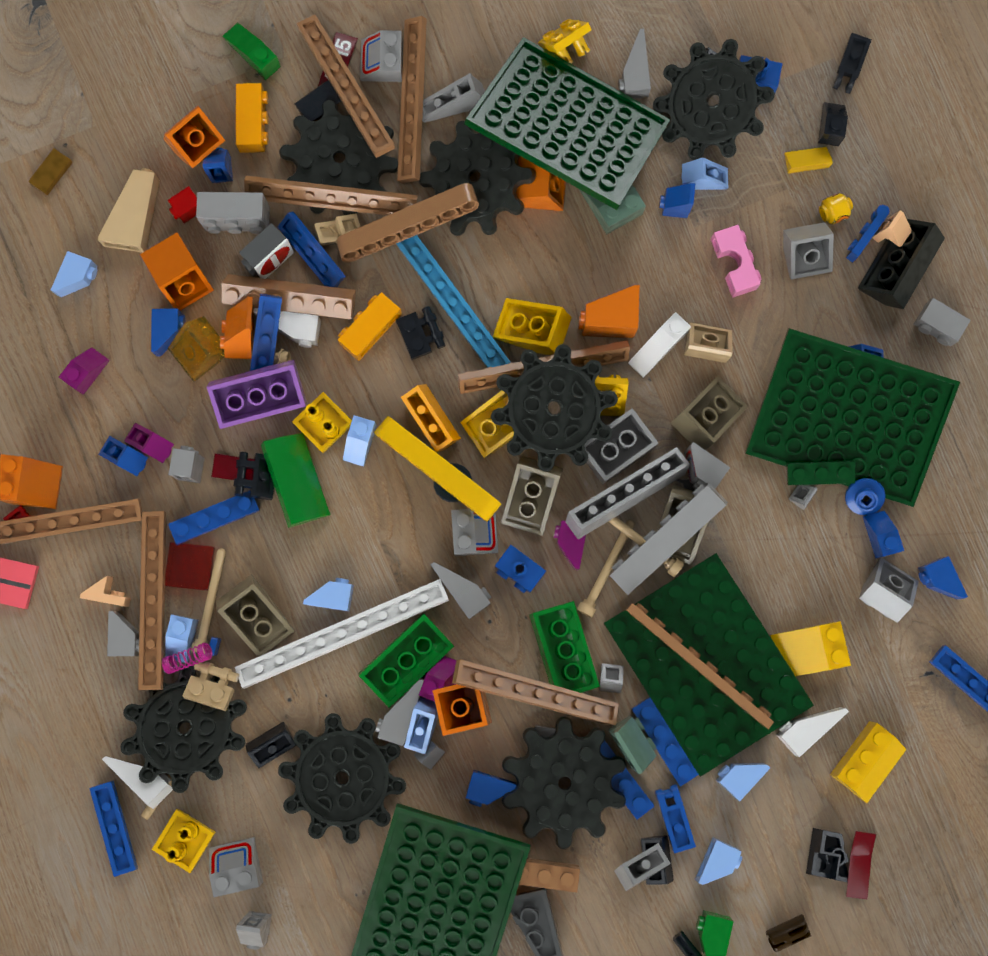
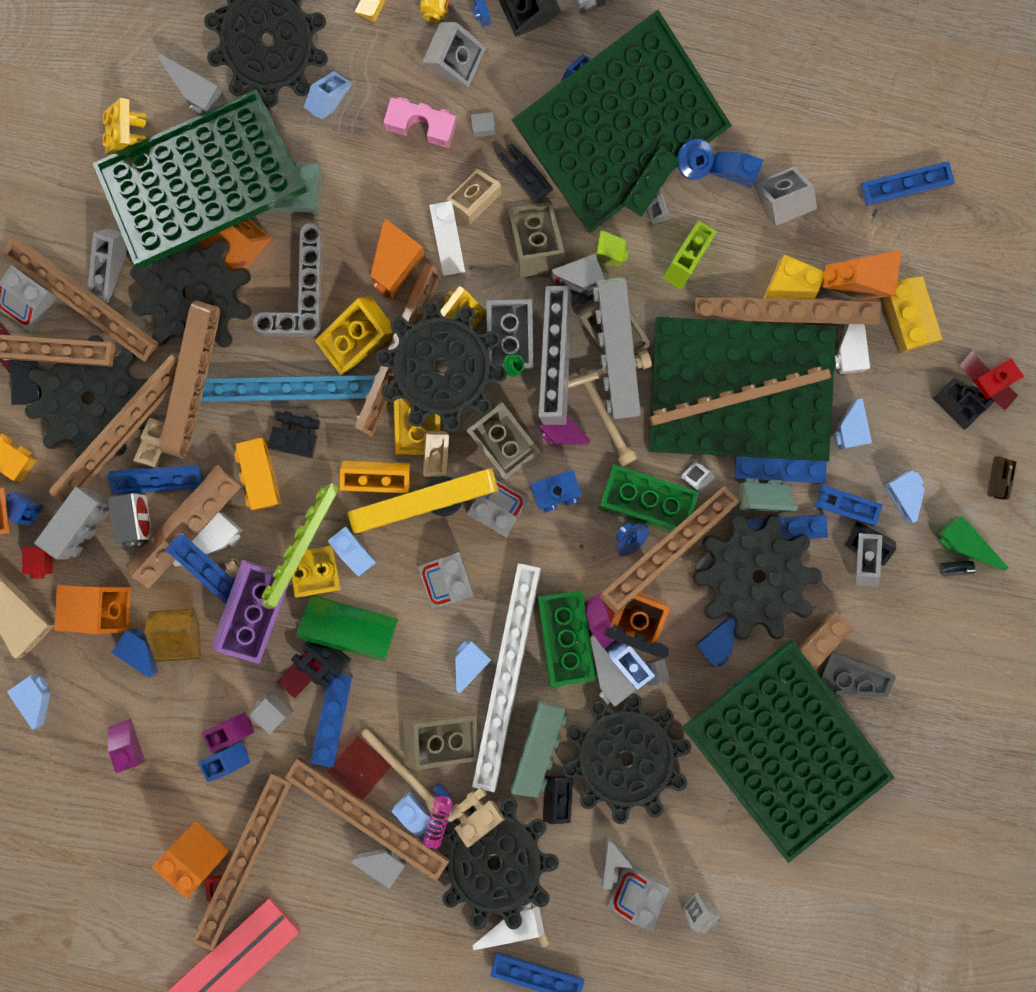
camera: 55 degrees left, 5 degrees up
light nougat slope [80,576,131,607] -> none
yellow plate [152,809,216,873] -> none
orange slope [220,297,254,359] -> none
light grey slope [430,562,492,619] -> none
blue slope [659,183,696,218] -> none
blue slope [918,556,968,600] -> none
none -> light grey beam [253,223,323,337]
none -> lime plate [261,483,339,609]
none -> light grey slope [418,552,474,609]
none -> tan plate [423,431,449,477]
none -> light grey slope [471,112,496,137]
none -> black hinge [497,144,553,204]
none -> green plate [503,353,524,377]
none -> sand green slope [511,699,568,798]
none -> lime slope [596,231,629,267]
none -> light grey slope [602,837,633,890]
none -> black hinge [603,624,670,658]
none -> blue piece [616,523,649,557]
none -> lime slope [662,220,717,290]
none -> medium nougat plate [695,296,881,325]
none -> orange slope [823,250,902,300]
none -> red plate [974,358,1024,400]

